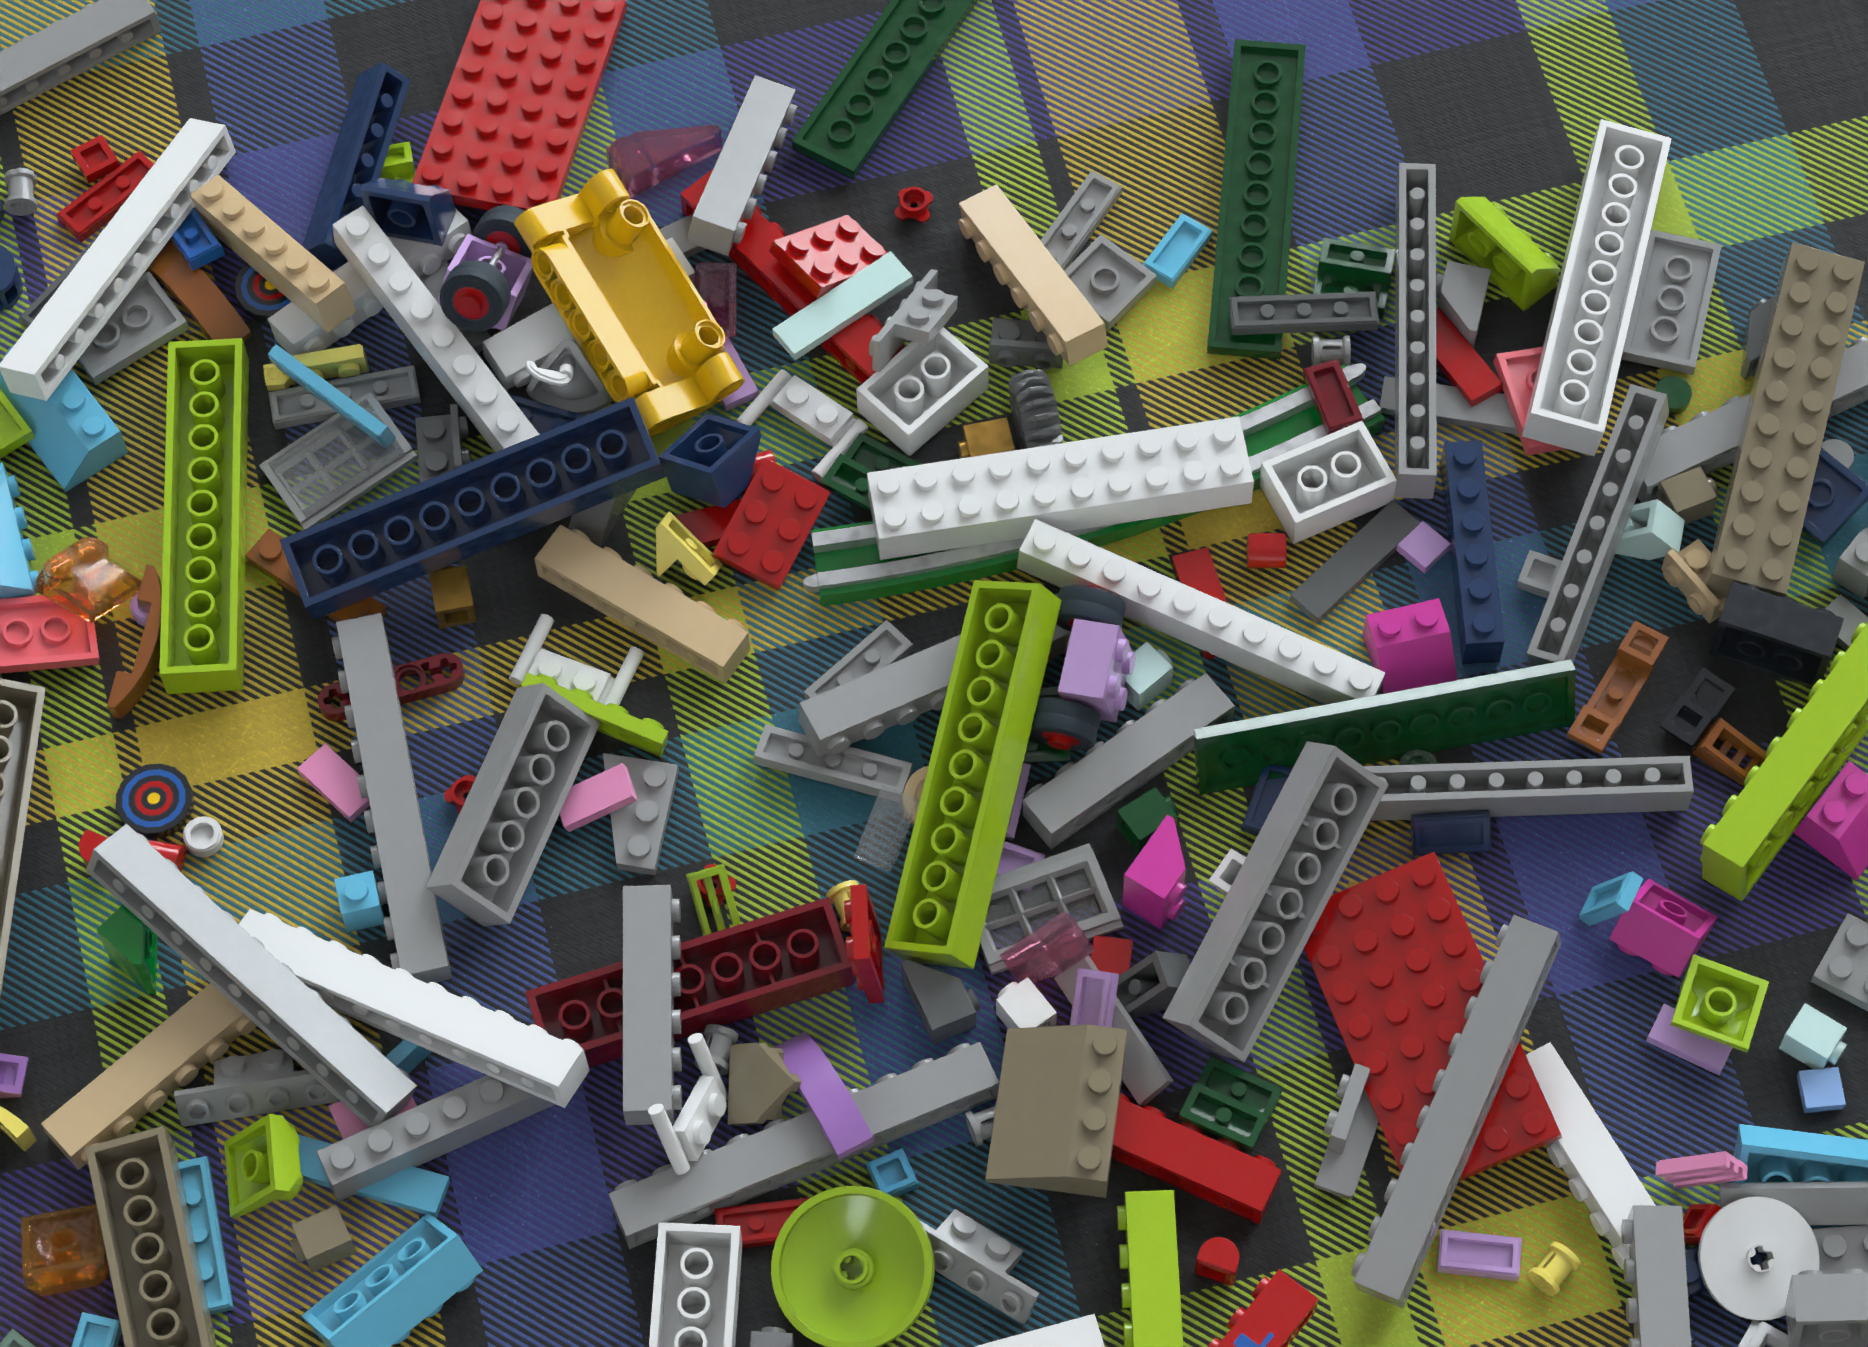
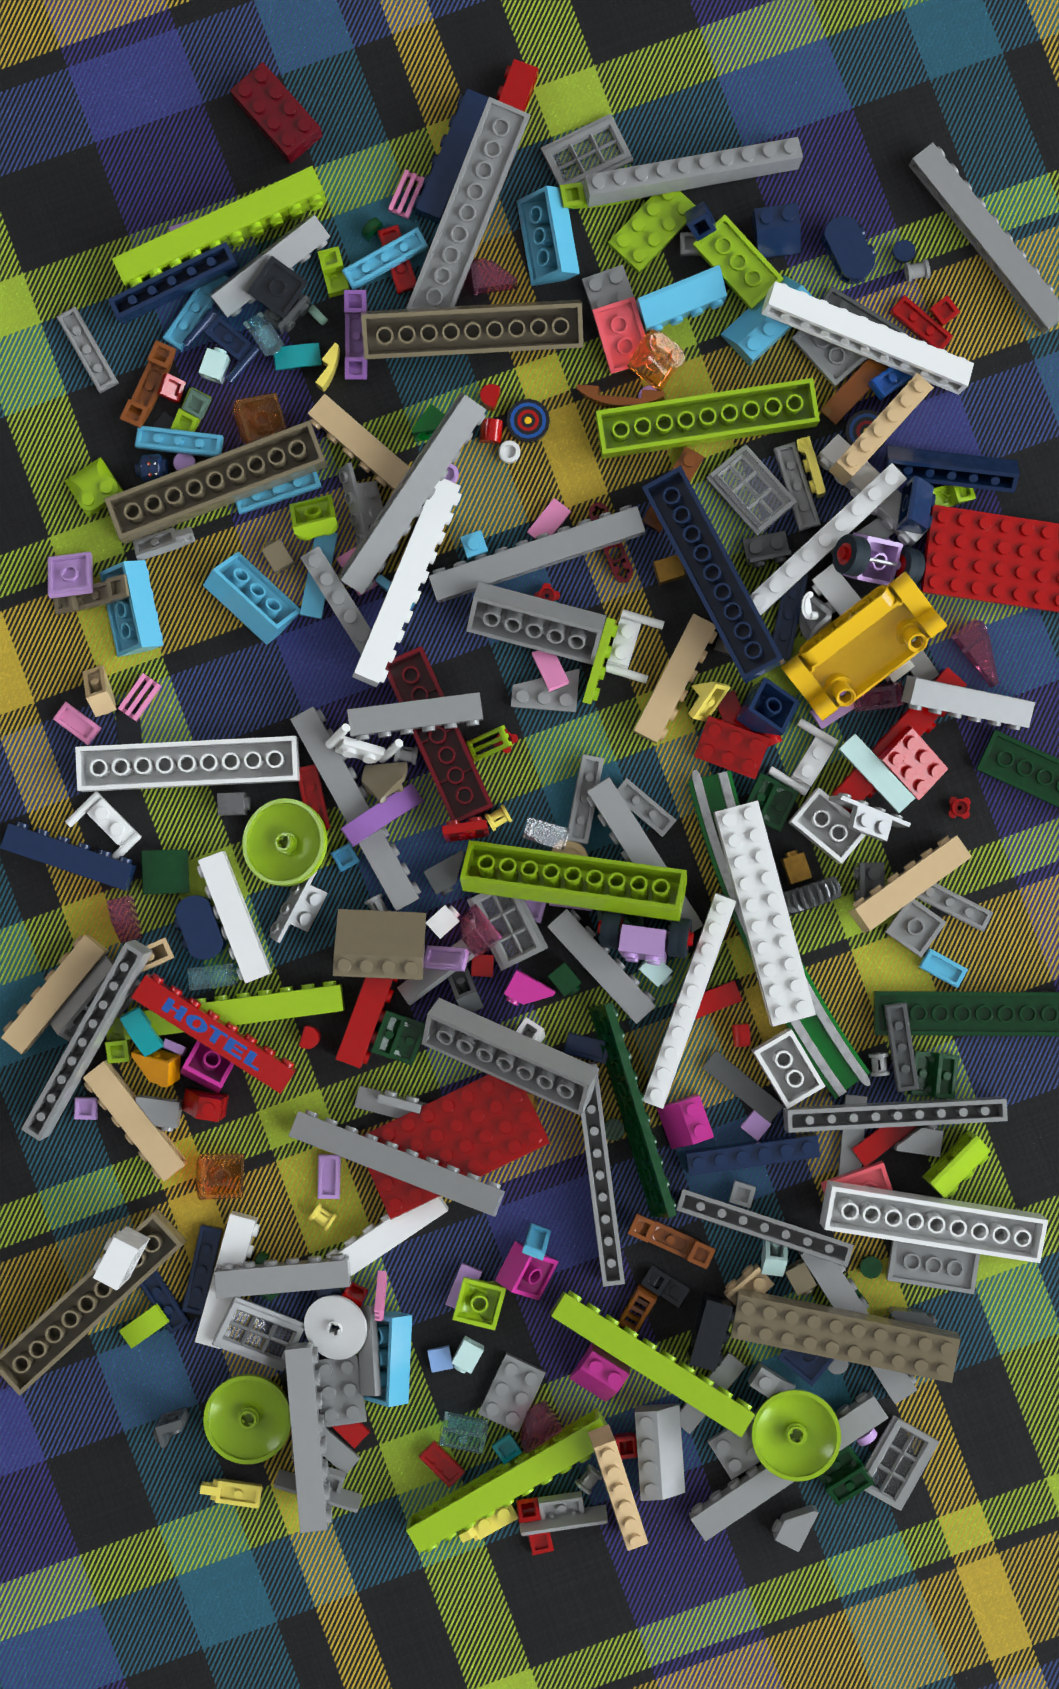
camera: 80 degrees right, 25 degrees up
medium azure tile [268,344,396,448] -> none
dark red tile [1302,359,1364,435] -> none
dark blue tile [1411,810,1491,856] -> none

